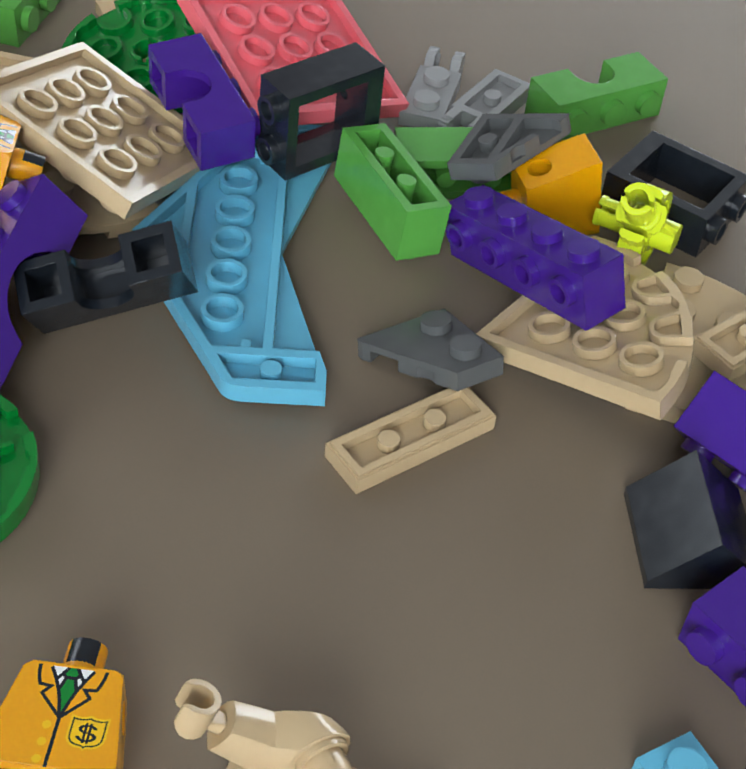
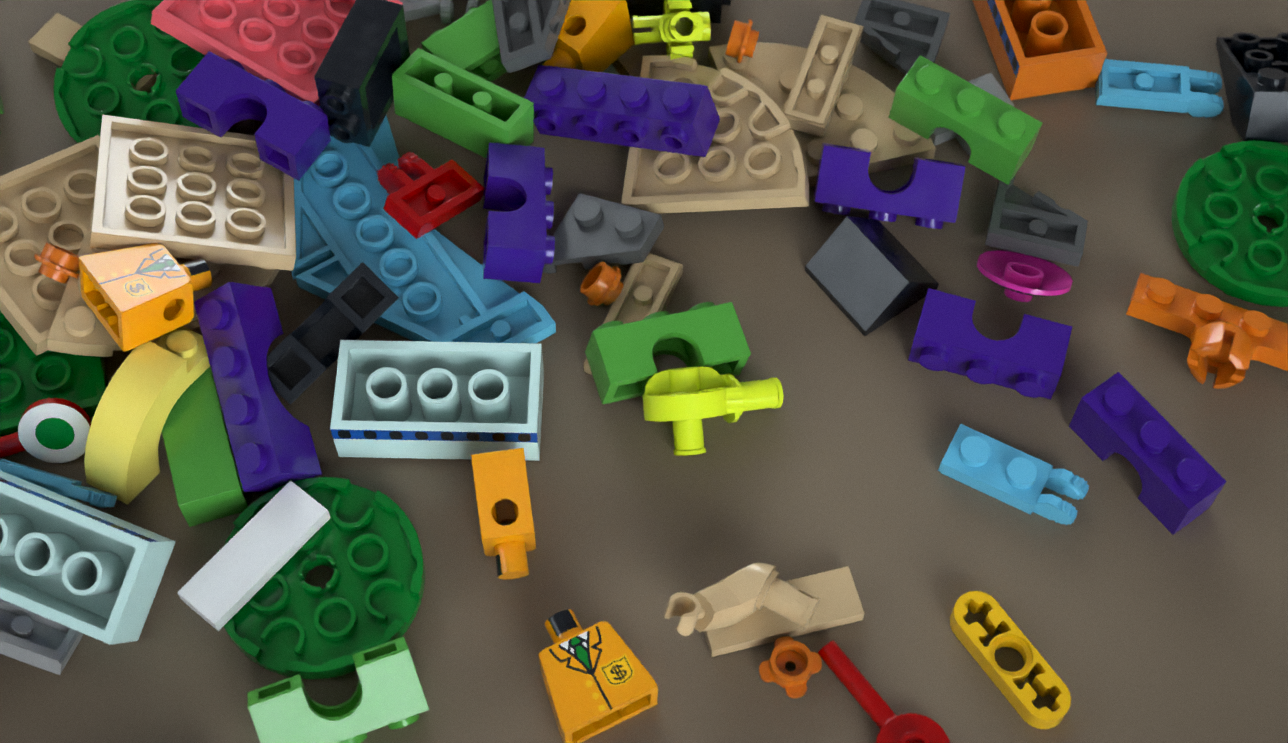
camera: 30 degrees left, 15 degrees up
none -> light aqua brick [330,340,544,461]
none -> red hinge [377,151,485,239]
none -> light orange torso [471,448,536,580]
none -> dark purple arch [483,142,555,283]
none -> orange plate [580,262,624,306]
none -> bright green arch [585,302,751,405]
none -> neon yellow pin [642,366,784,456]
none -> orange plate [725,19,760,63]

